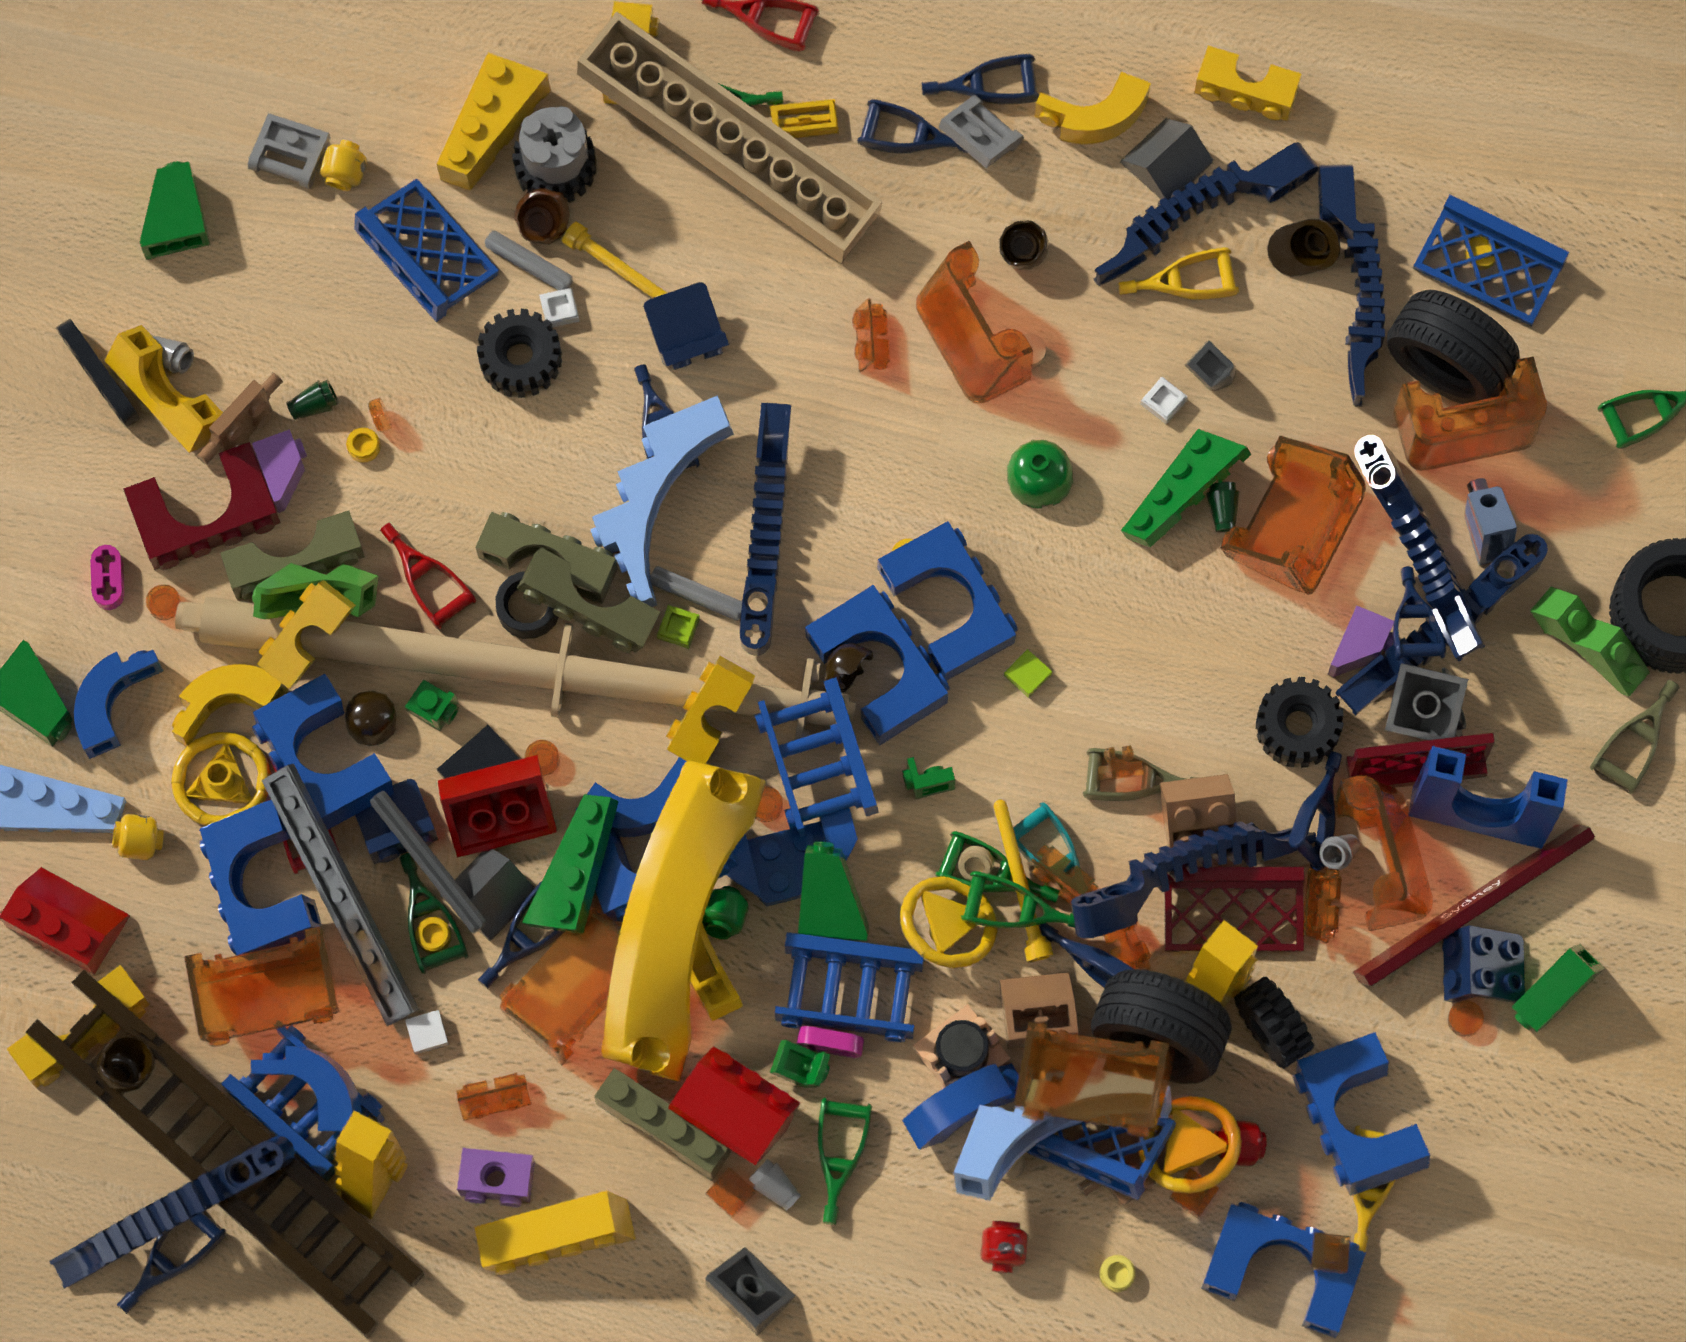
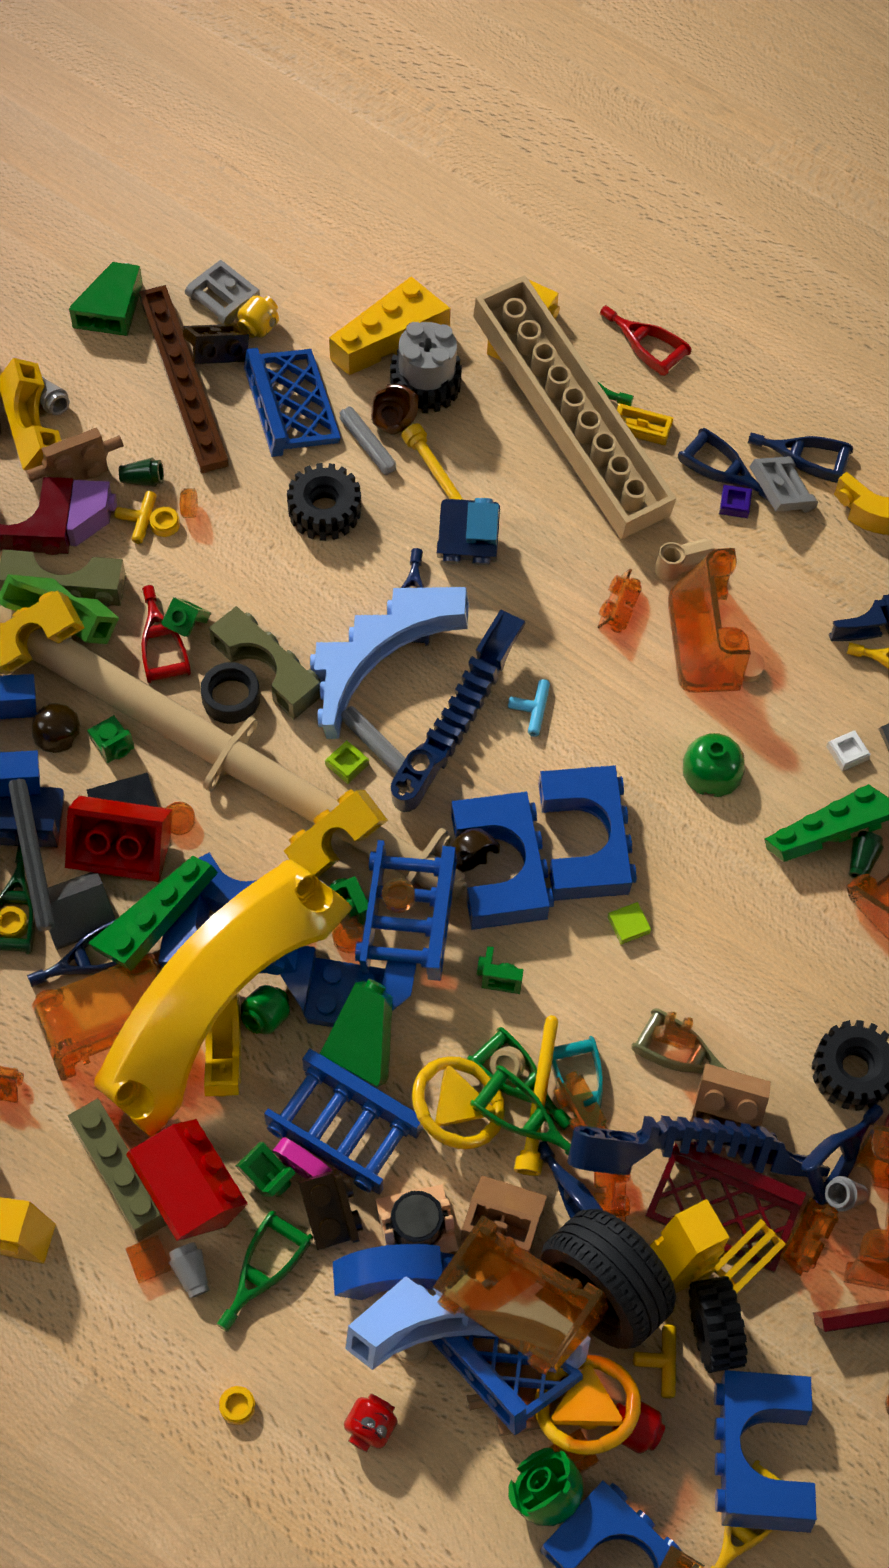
camera: 20 degrees right, 10 degrees down
olive arch [517,547,660,653] -> none
white tile [539,288,579,328] -> none
dark grey slope [705,1247,795,1336] -> none
dark brown hair [999,220,1049,270] -> none
light yellow tile [1099,1255,1135,1292] -> none
none -> yellow piece [114,491,157,544]
none -> reddish brown plate [139,285,229,474]
none -> green bracket [161,597,211,637]
none -> dark brown bracket [183,324,249,364]
none -> yellow tile [219,1386,256,1425]
none -> dark brown bracket [298,1169,363,1250]
none -> green bracket [329,876,368,926]
none -> clear orange tile [382,878,415,913]
none -> dark azure brick [466,498,499,545]
none -> medium azure piece [508,679,550,737]
none -> green cylinder [508,1448,584,1526]
none -> yellow piece [633,1324,676,1398]
none -> tan piece [654,538,717,581]
none -> yellow tile [714,1219,786,1294]
none -> dark purple tile [719,485,752,519]

